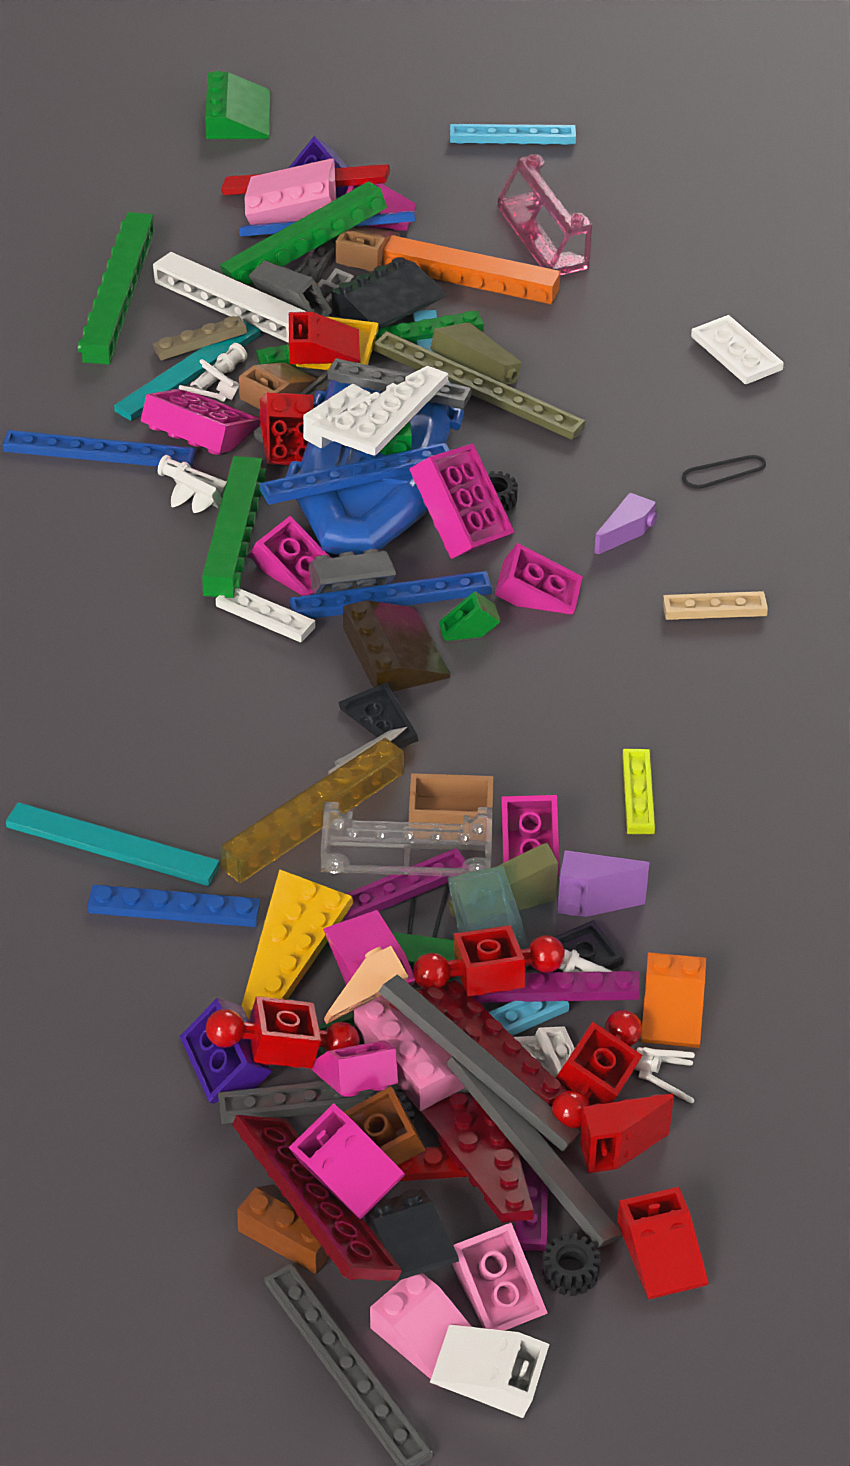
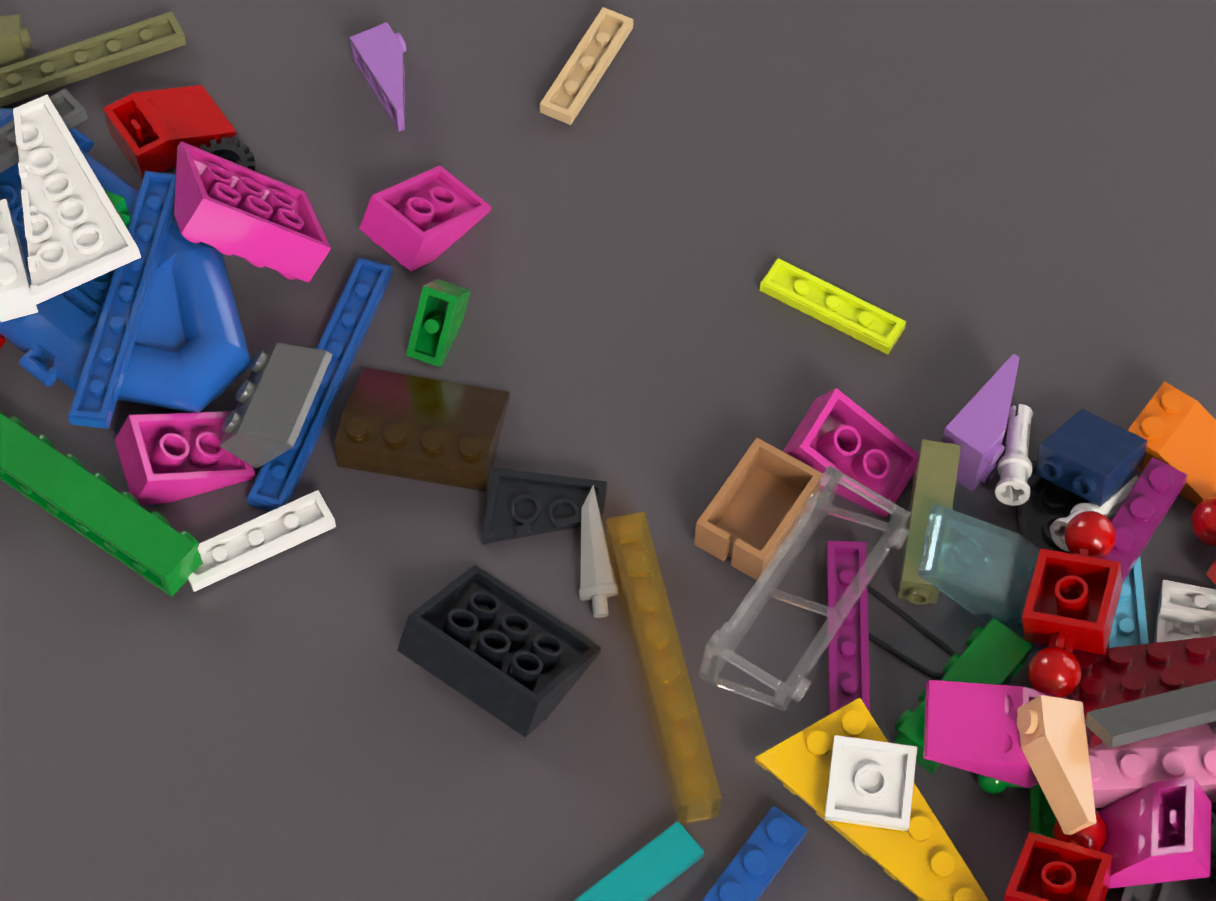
camera: 60 degrees left, 15 degrees up
none -> red slope [103,85,237,180]
none -> black slope [397,565,601,738]
none -> white tile [824,735,917,831]
none -> white pin [995,404,1033,506]
none -> dark blue piece [1035,409,1147,507]

